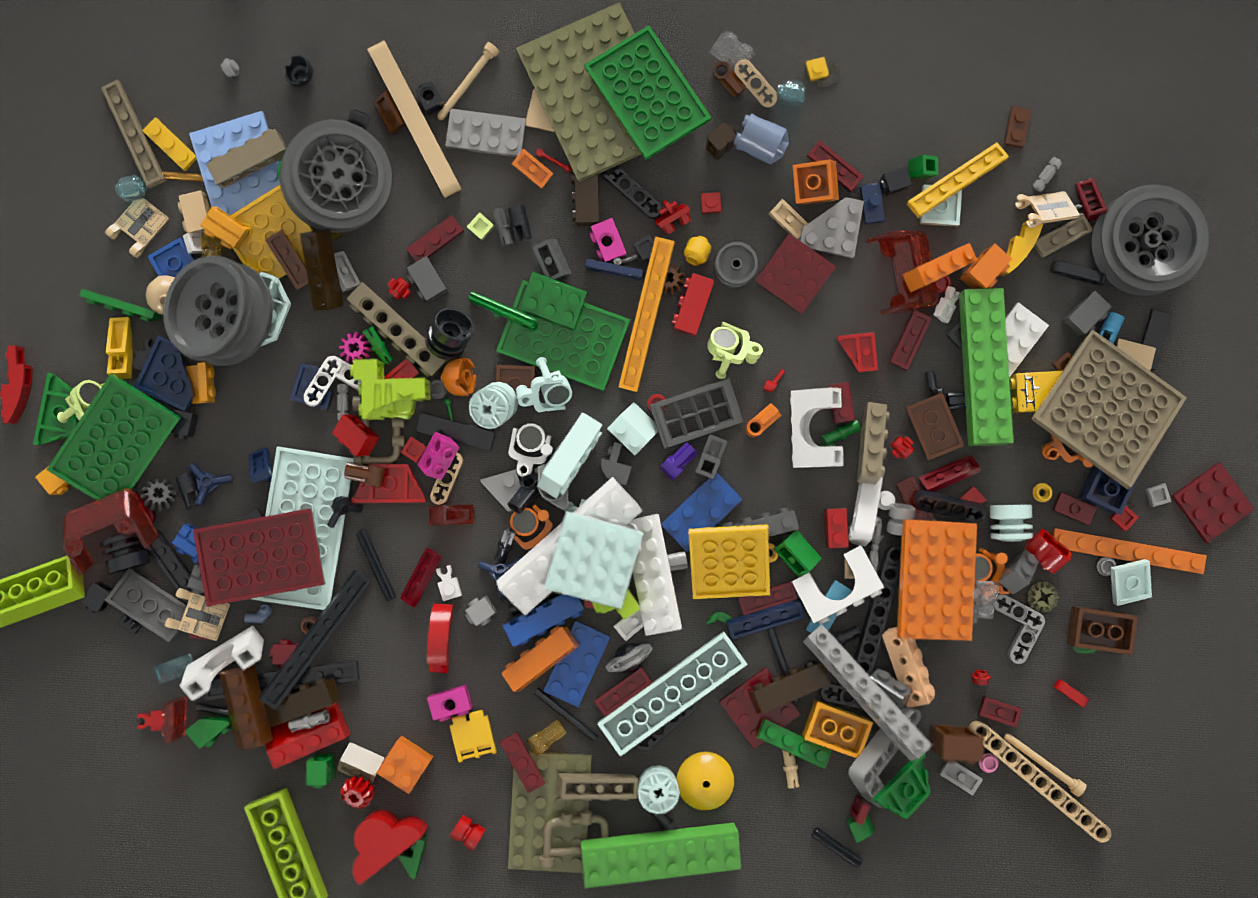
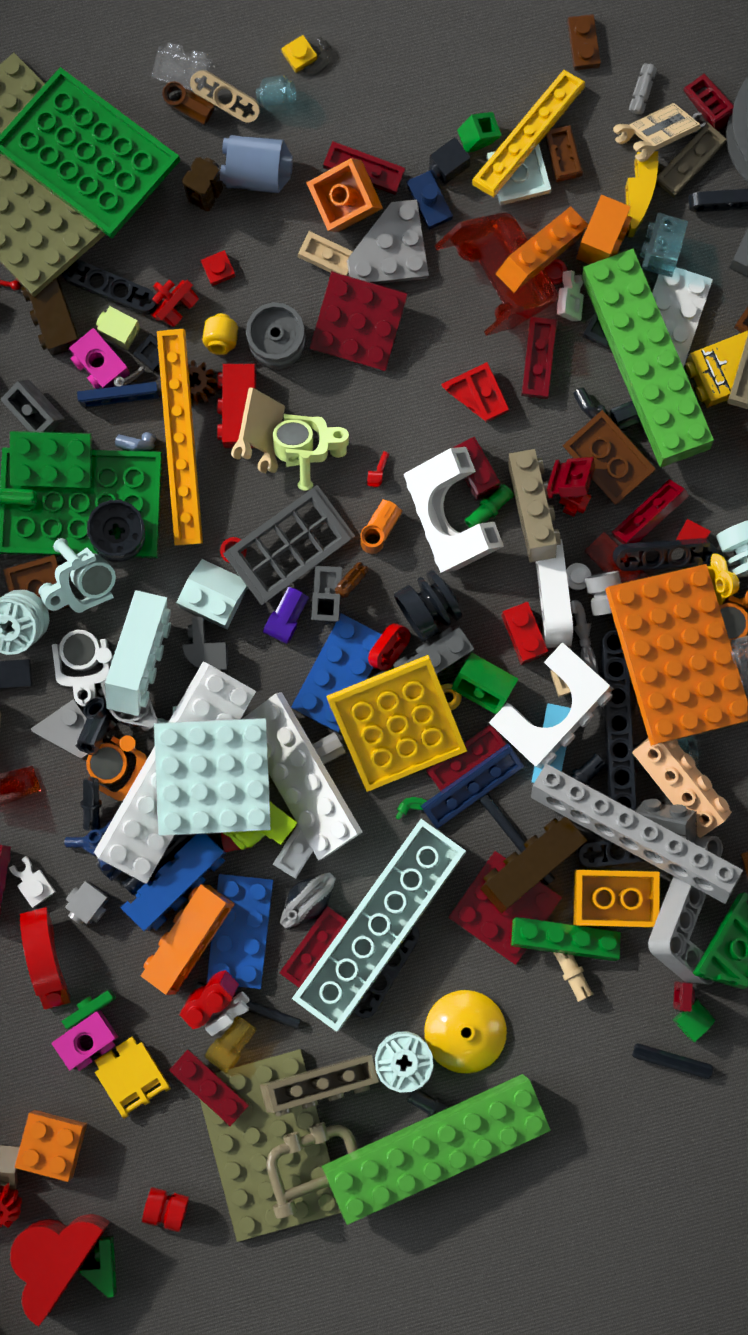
camera: 15 degrees left, 5 degrees down
none -> green plate [61,989,116,1029]
none -> black wheel [87,500,146,562]
none -> yellowish green brick [96,306,140,350]
none -> sand blue arm [115,432,156,451]
none -> red brick [180,970,239,1029]
none -> white plate [205,991,249,1036]
none -> tan flag [231,388,285,473]
none -> reddish brown axle [335,562,368,598]
none -> red beam [368,623,411,671]
none -> black wheel [394,570,462,642]
none -> reddish brown plate [545,125,583,182]
none -> dark red plate [547,457,595,498]
none -> clear light blue brick [640,213,688,277]
none -> yellow plate [707,553,739,605]

